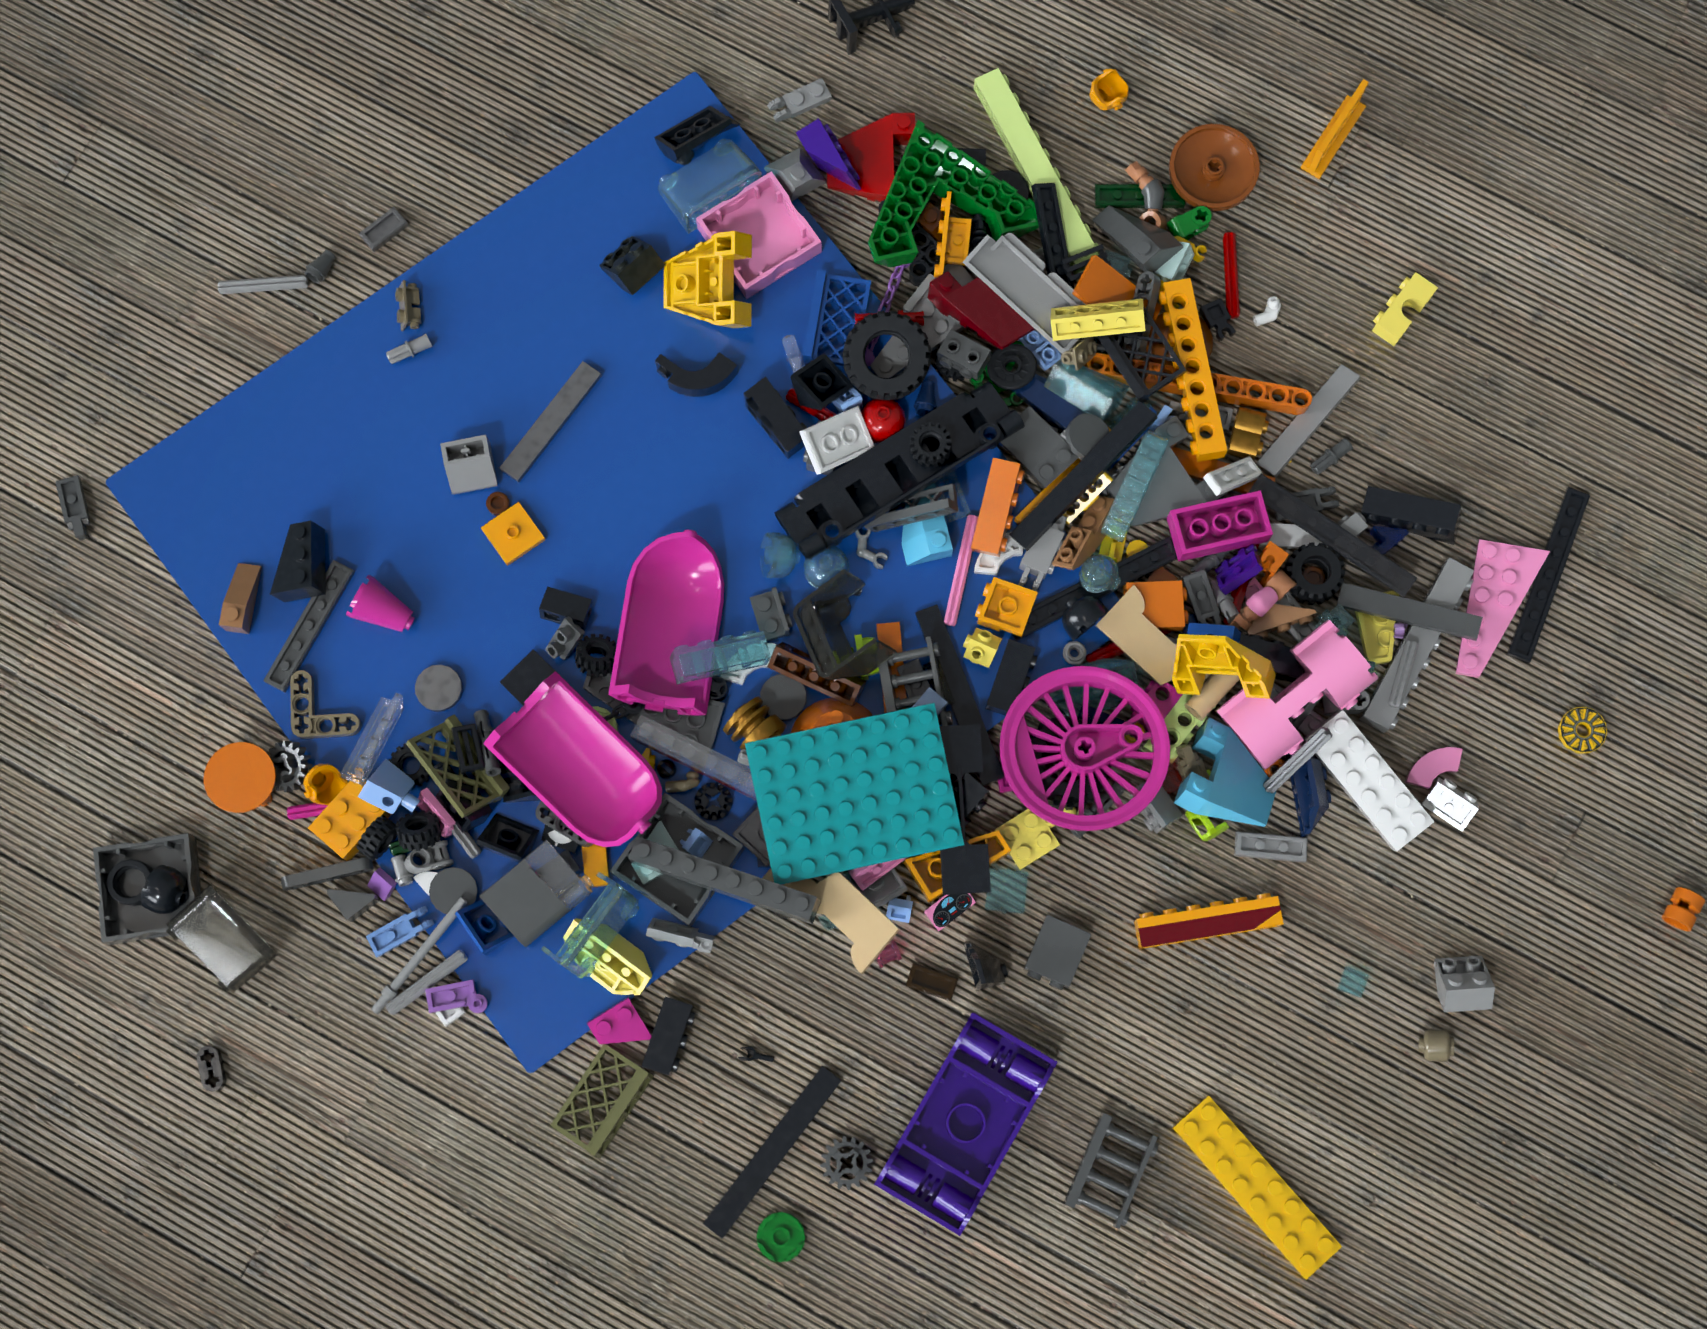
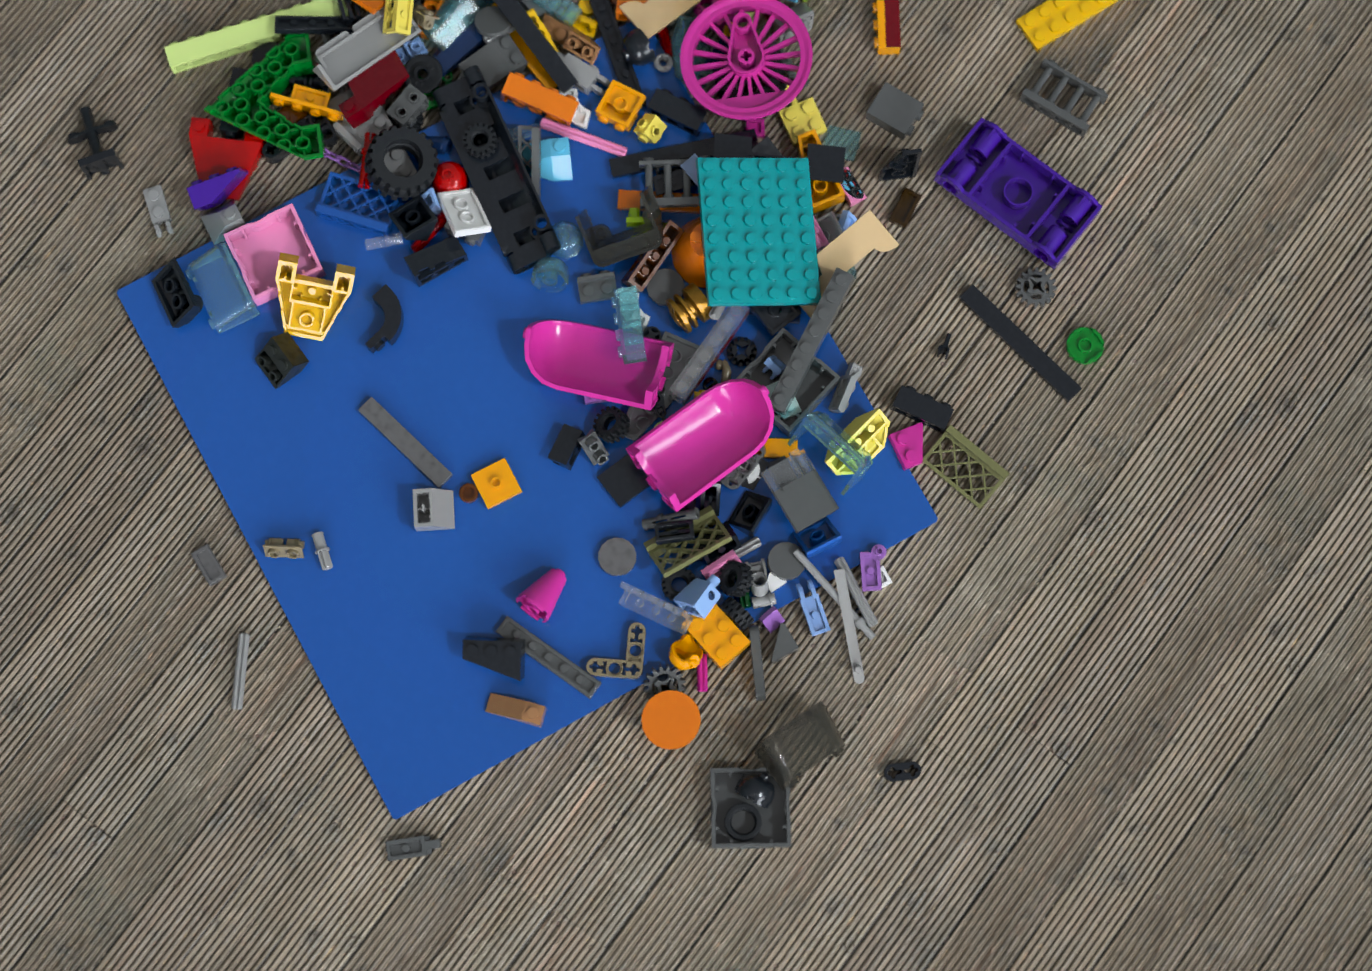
camera: 80 degrees left, 0 degrees up
dark grey cone [305,250,336,284] -> none
light grey arm [855,529,888,569] -> none
clear light blue cap [1079,554,1121,593] -> none
none -> light grey piece [834,568,865,684]

